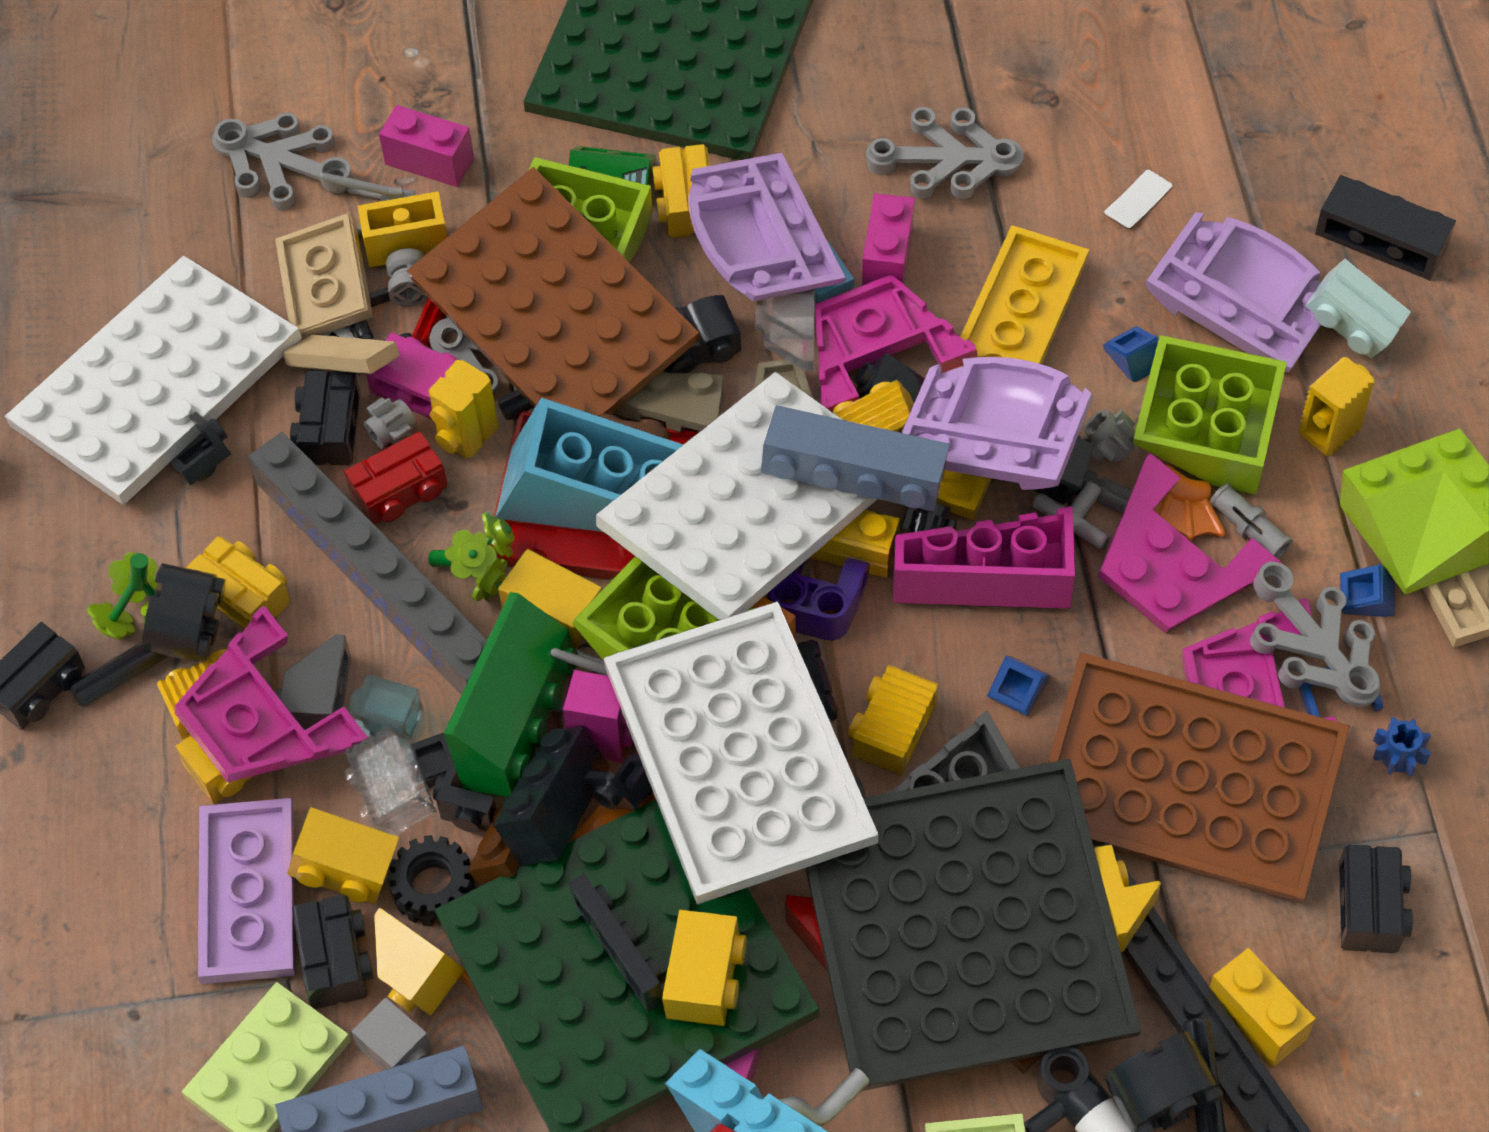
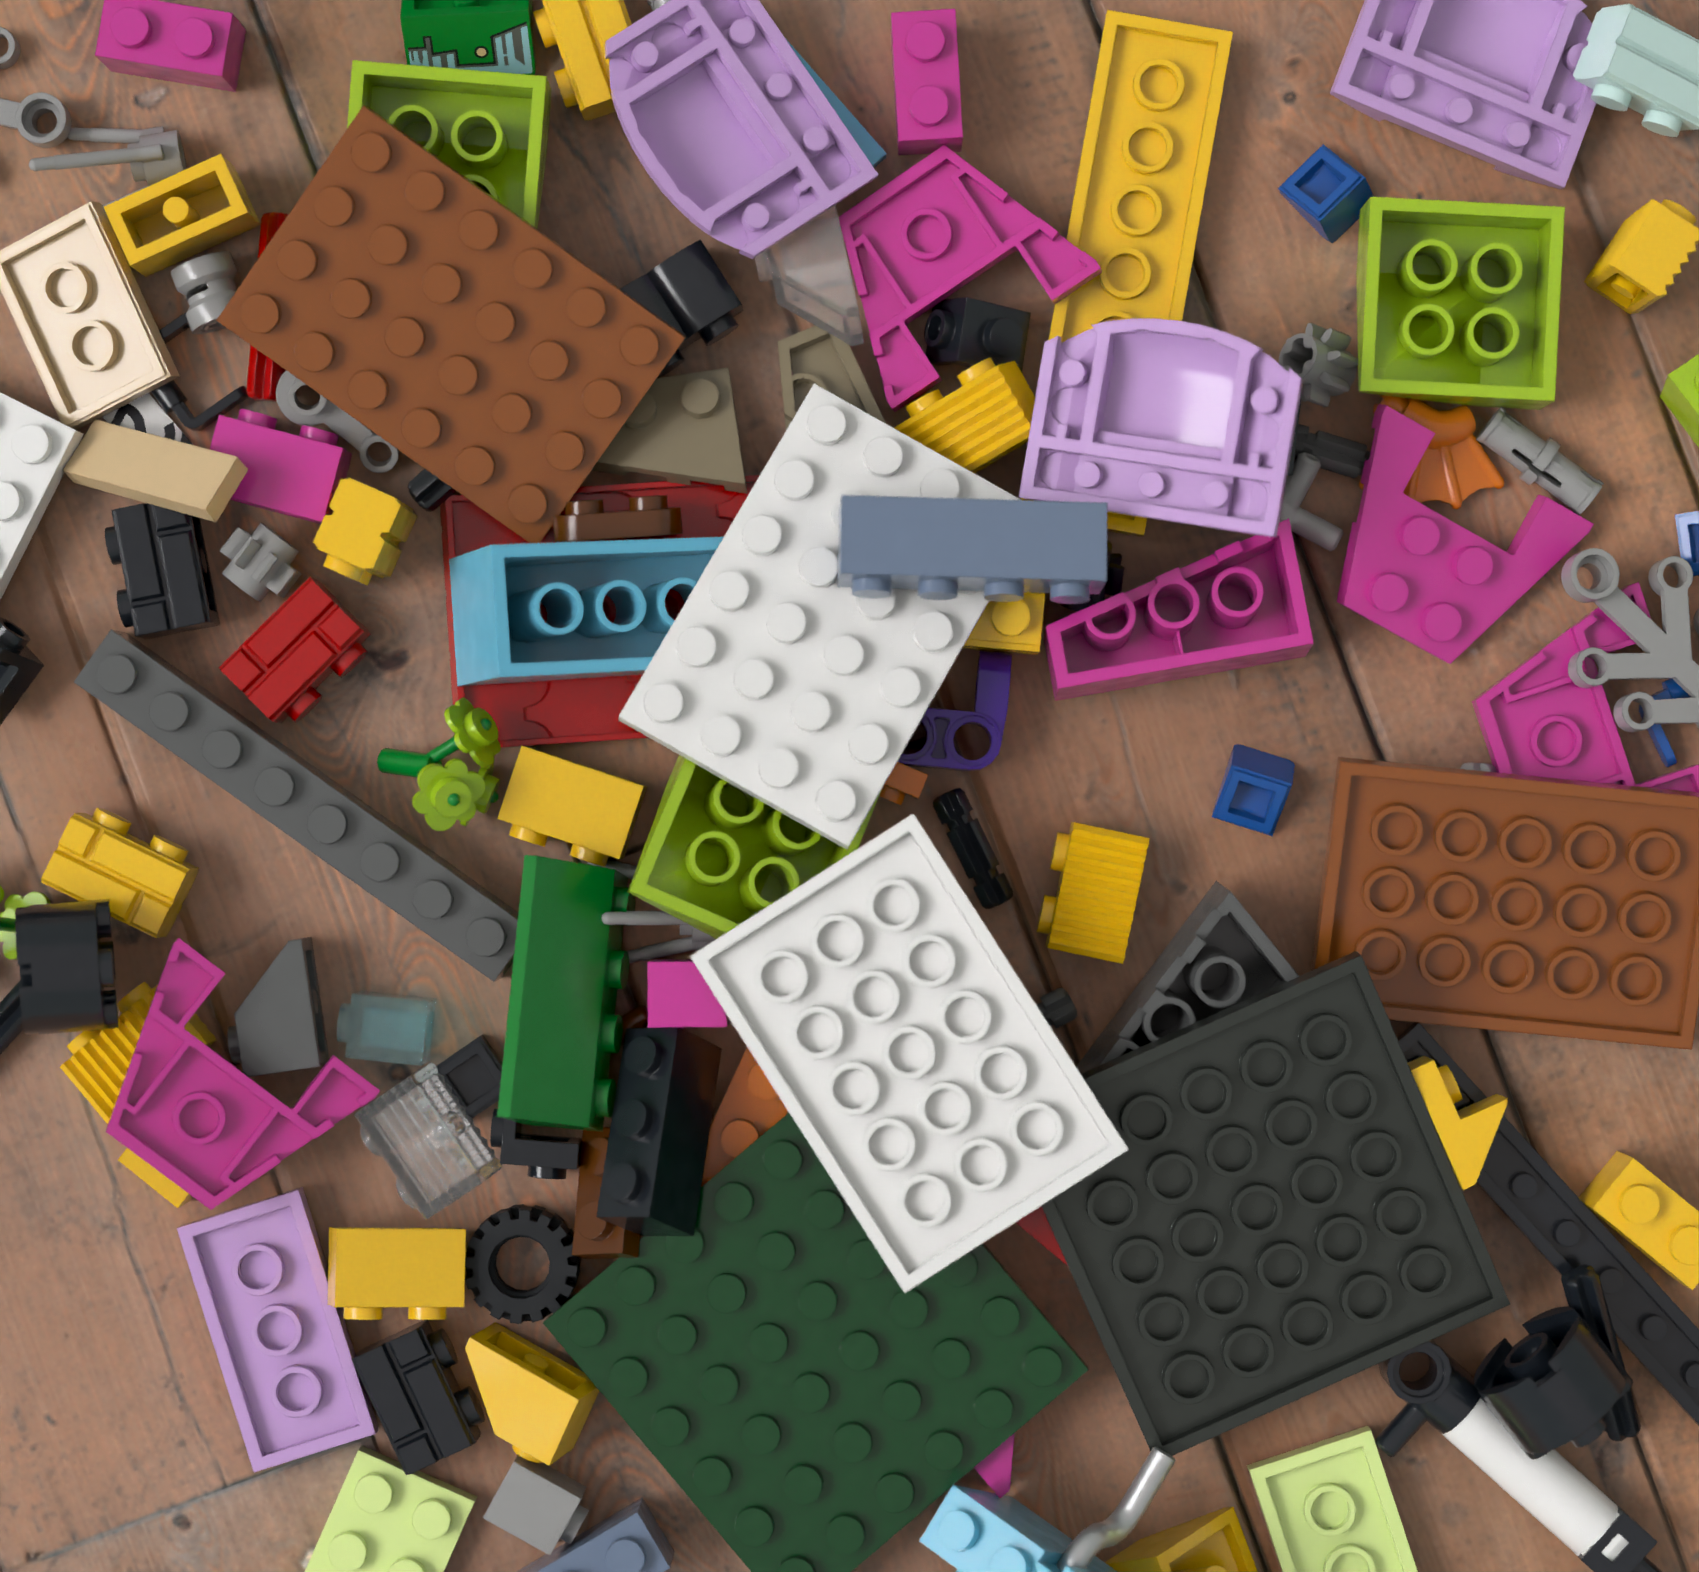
camera: 15 degrees left, 30 degrees up
black plate [568,873,666,1013] -> none
black bracket [583,754,653,810] -> none
yellow brick [662,910,747,1026] -> none

